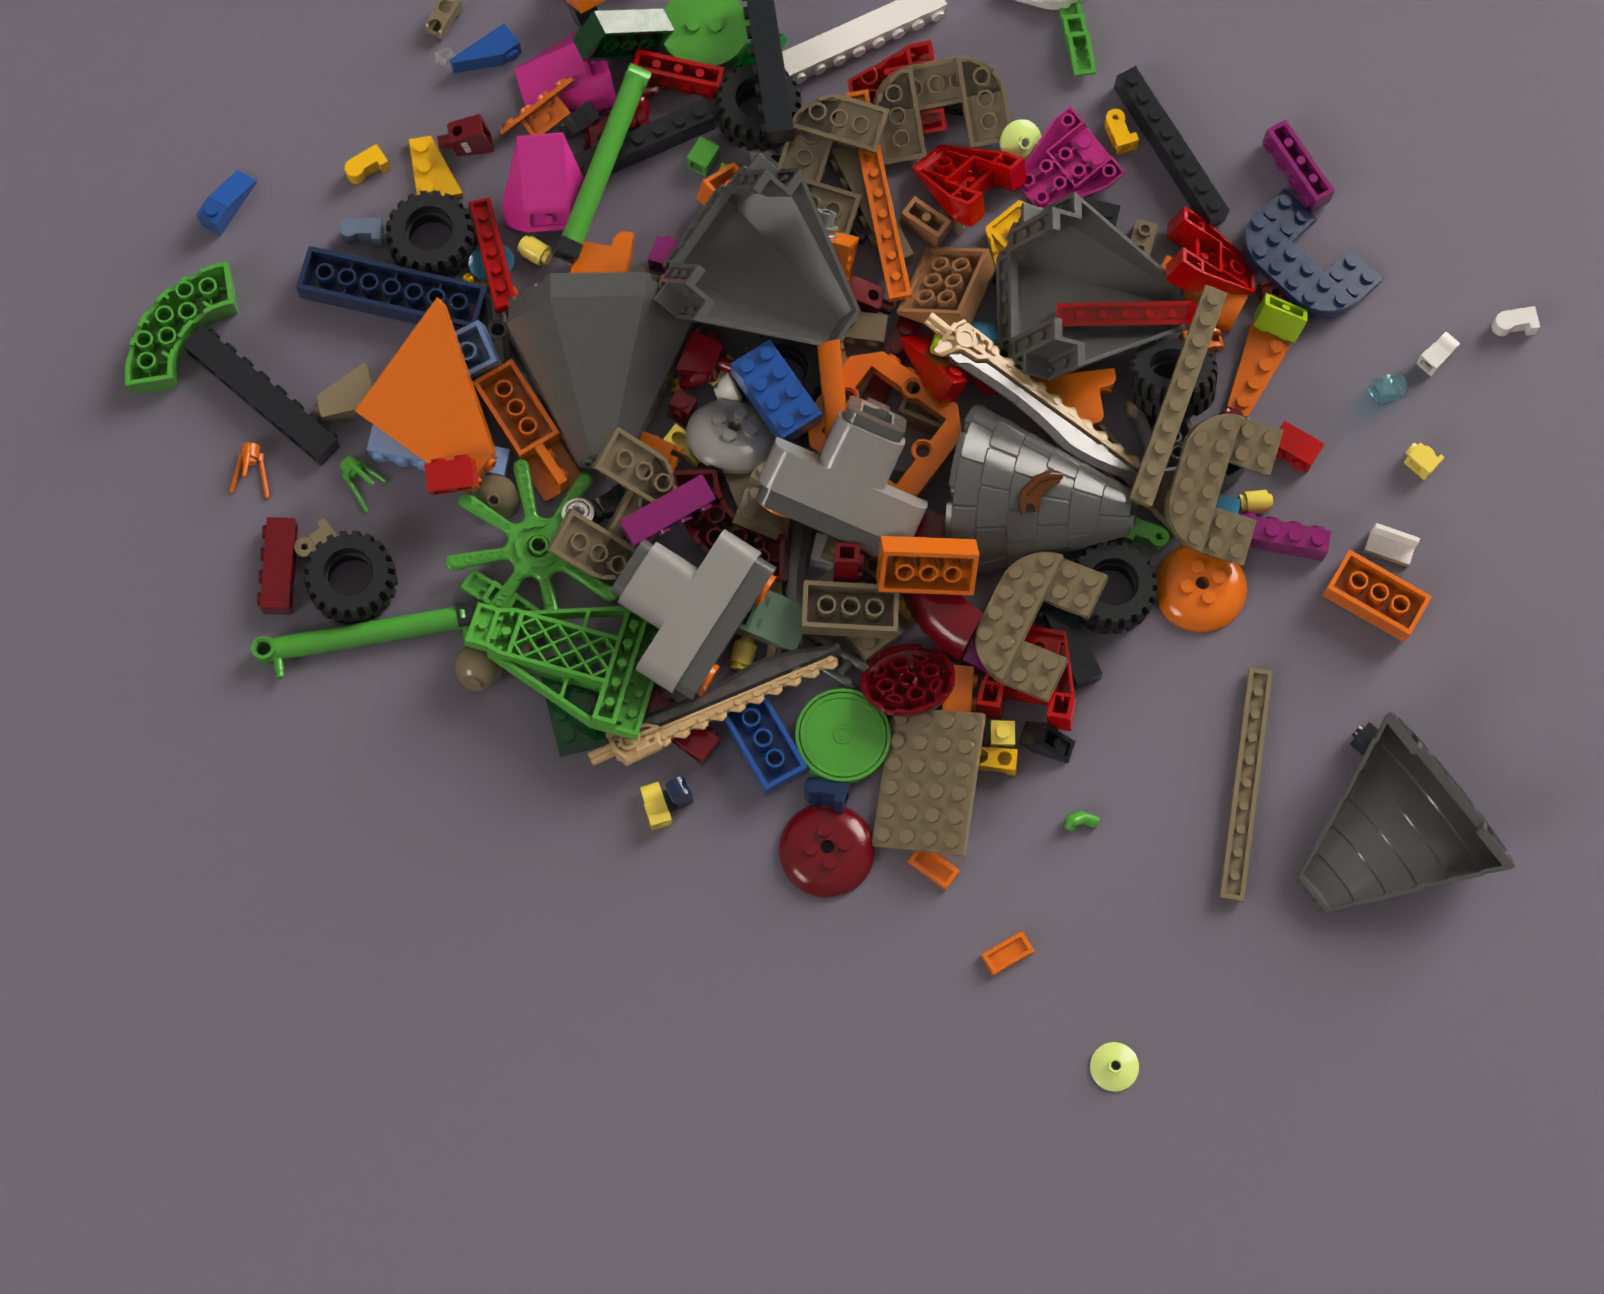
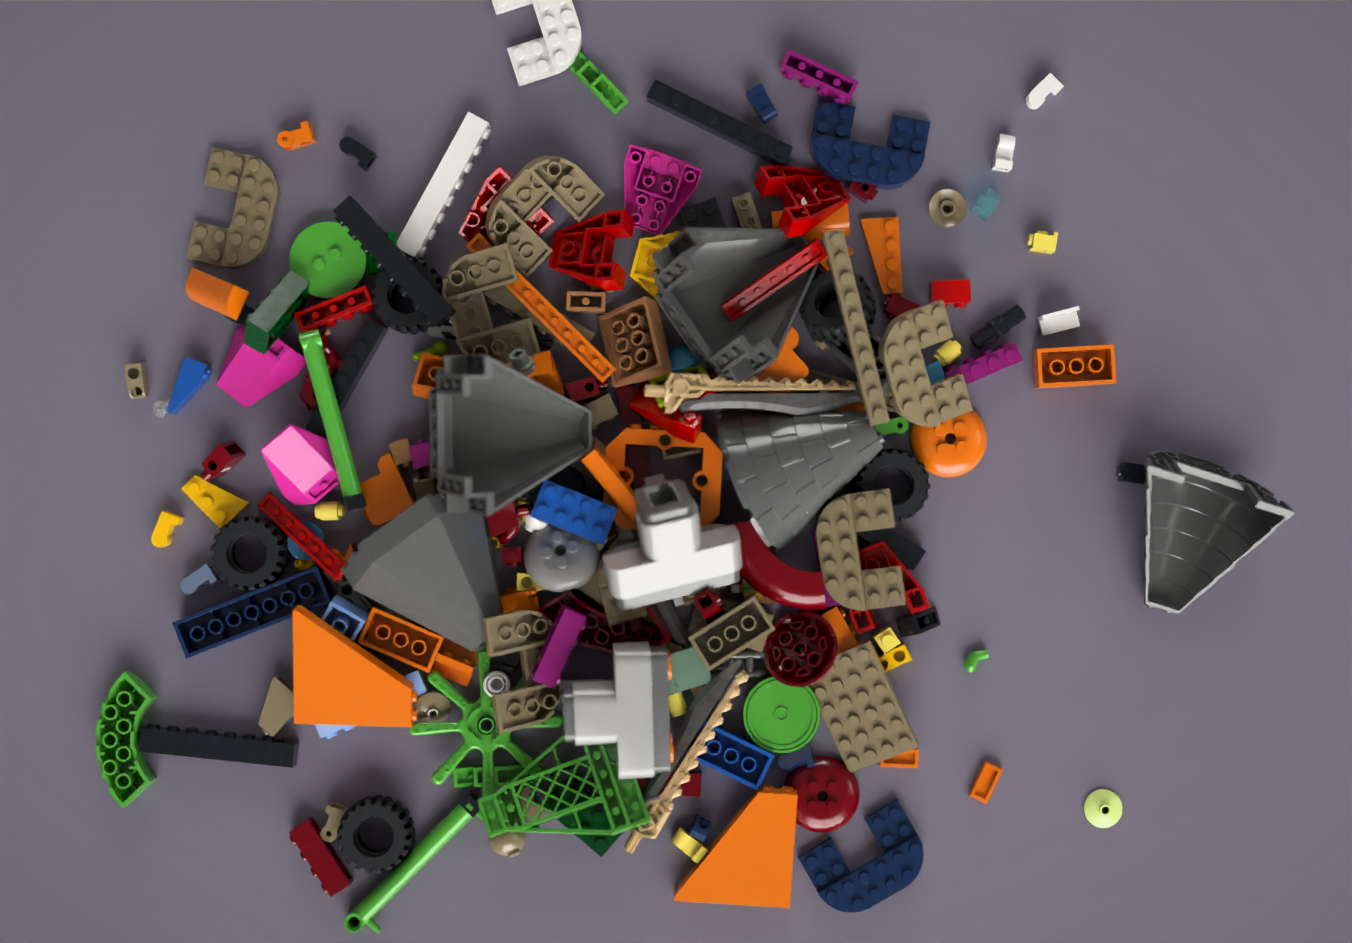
camera: 30 degrees left, 15 degrees up
blue slope [196,170,257,236] -> none
orange plant [229,443,270,499] -> none
bright green plant [339,455,388,514] -> none
red brick [424,455,479,496] -> none
orange bracket [499,77,576,136] -> none
black leg [556,101,601,141] -> none
bright green brick [687,136,720,178] -> none
orange brick [876,536,979,595] -> none
yellowish green dish [1000,120,1042,162] -> none
reddish brown piece [1018,470,1063,516] -> none
yellow leg [1104,108,1139,156] -> none
dark tan plate [1219,667,1273,903] -> none
lime brick [1253,293,1308,343] -> none
none -> medium nougat brick [389,438,413,468]
none -> orange slope [674,785,798,908]
none -> dark blue leg [746,83,778,124]
none -> dark blue plate [798,799,924,913]
none -> dark tan dish [928,189,967,227]
none -> black piece [969,304,1027,350]

